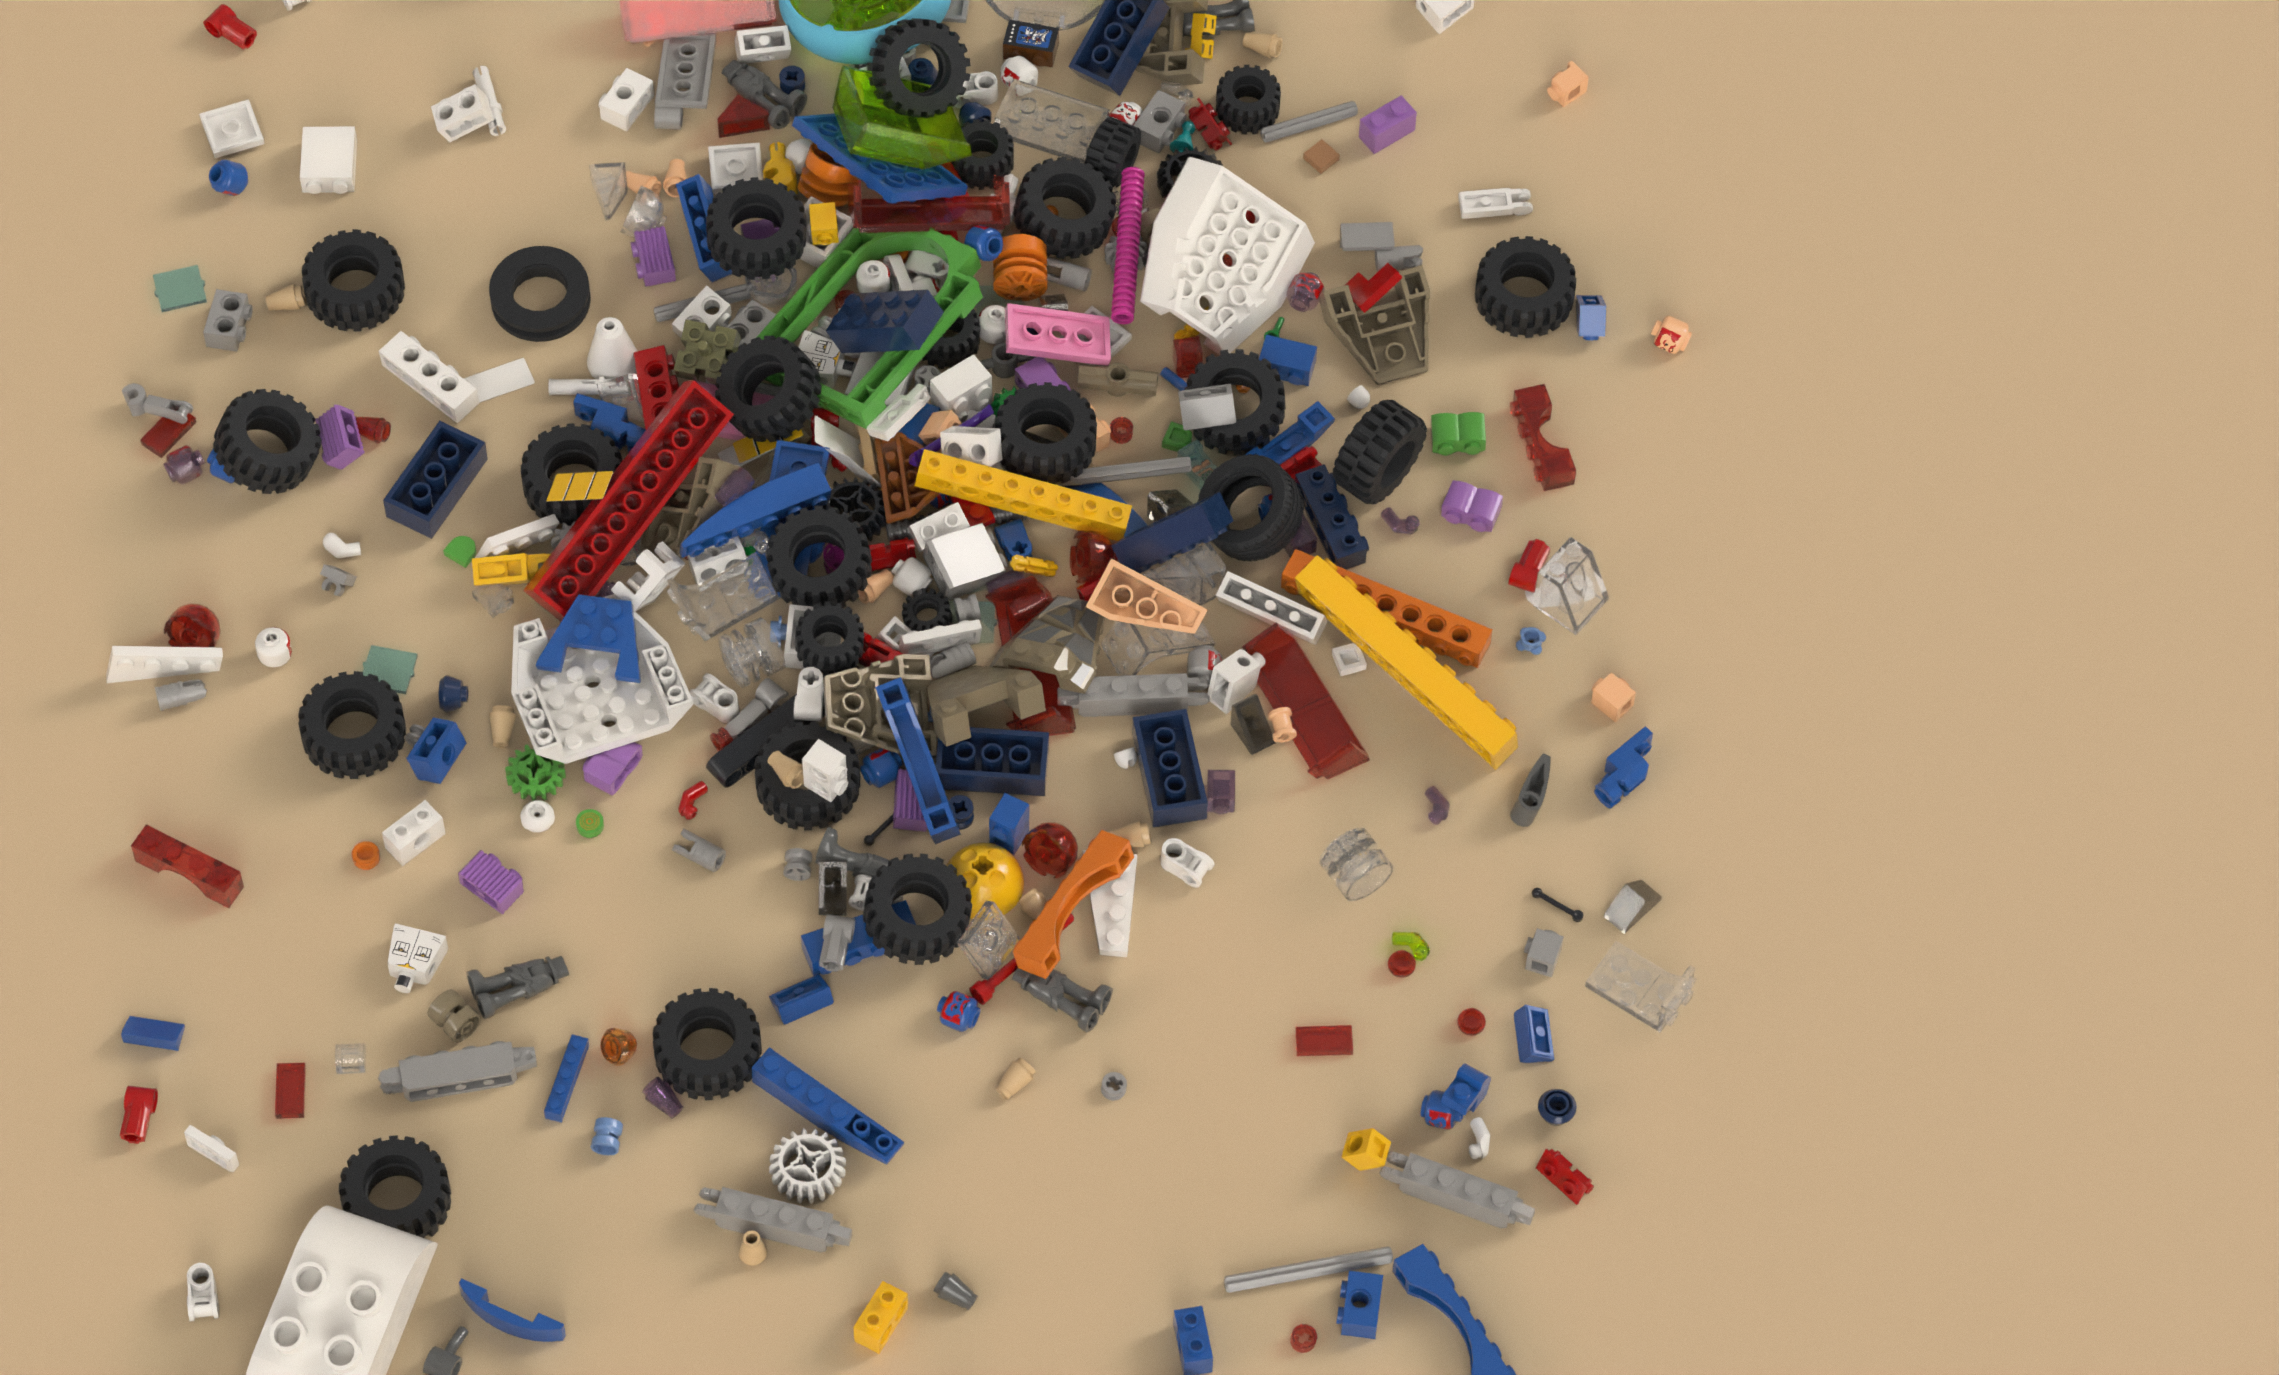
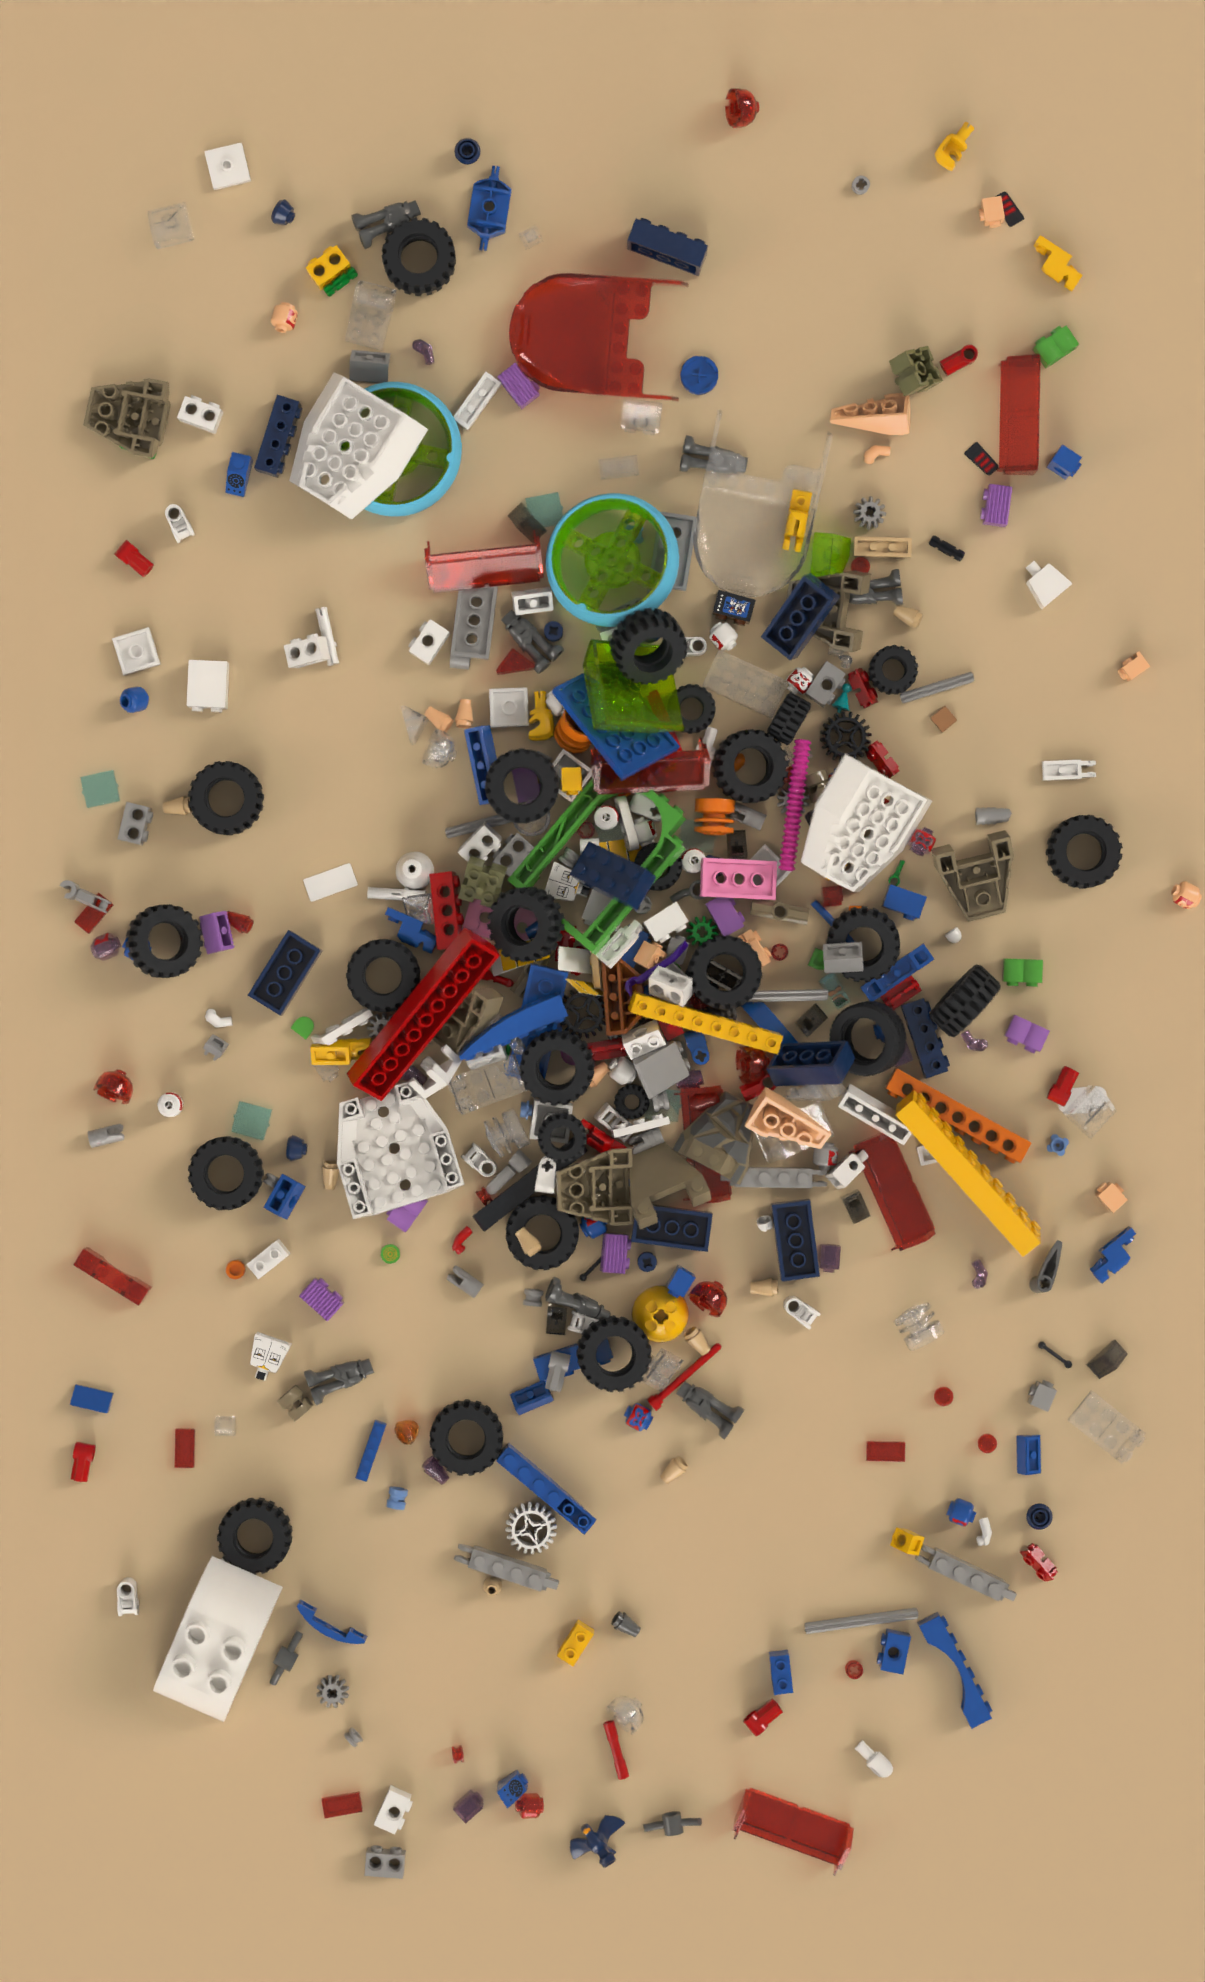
camera: 10 degrees right, 30 degrees up
white wing [106,646,223,683] -> none
white plate [184,1125,239,1172] -> none
light grey hinge [378,1041,537,1102] -> none
white brick [379,331,479,423] -> none
black tyre [489,246,591,342] -> none
bright green gear [505,745,566,801] -> none
white plate [520,800,555,833] -> none
blue wing [536,594,641,683] -> none
yellow sticker [546,471,613,502] -> none
medium lavender brick [630,226,676,287] -> none
clear purple cone [715,468,755,506] -> none
white brick [802,739,848,802] -> none
blue arch [875,677,961,844] -> none
dark blue cone [958,102,992,128] -> none
blue head [964,225,1003,261] -> none
yellow axle [1009,555,1058,577] -> none
orange arch [1013,830,1134,979] -> none
white wing [1082,850,1137,957] -> none
light grey bush [1101,1072,1127,1101] -> none
yellow piece [1185,13,1217,59] -> none
light nougat bush [1267,707,1297,742] -> none
light grey panel [1340,222,1395,251] -> none
red tile [1344,263,1402,313] -> none
medium lavender brick [1359,95,1417,154] -> none
clear neon green arm [1392,932,1430,961] -> none
blue brick [1441,1063,1491,1115] -> none
clear red arch [1510,384,1576,491] -> none
slope [1576,295,1606,341] -> none

